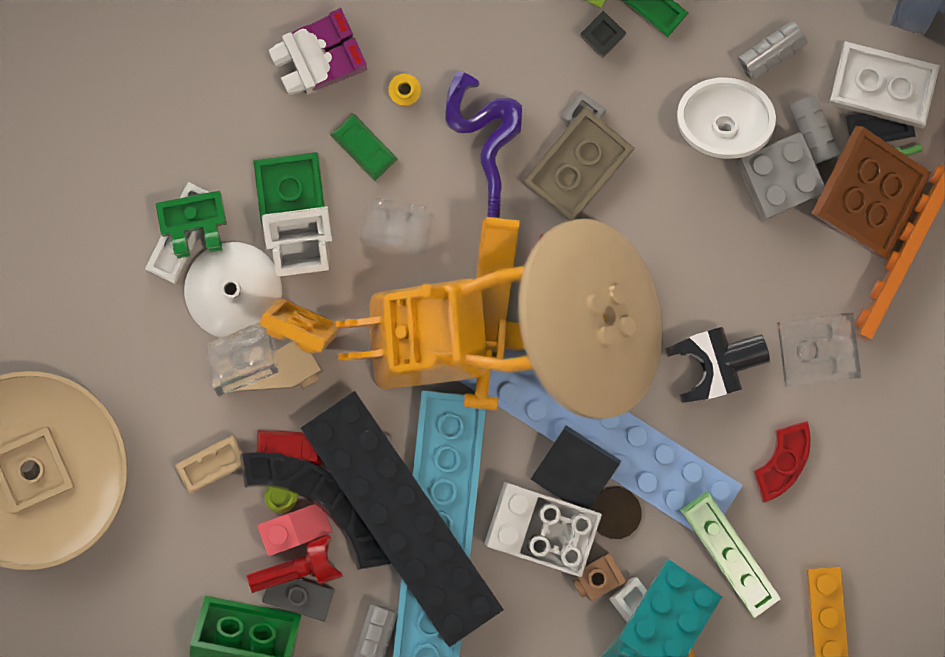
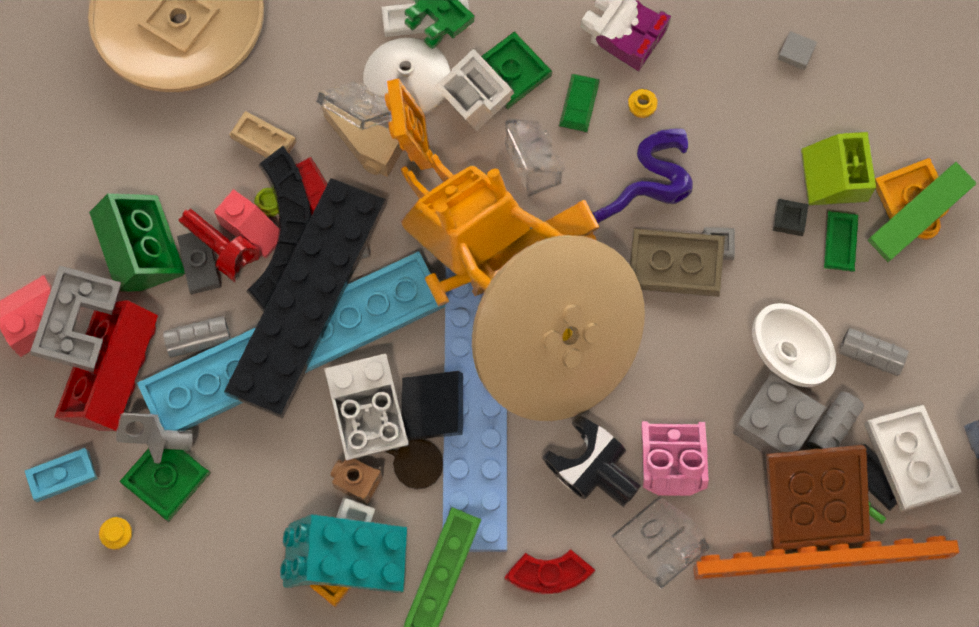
camera: 60 degrees right, 15 degrees down
none -> bright pink slope [641,421,709,496]

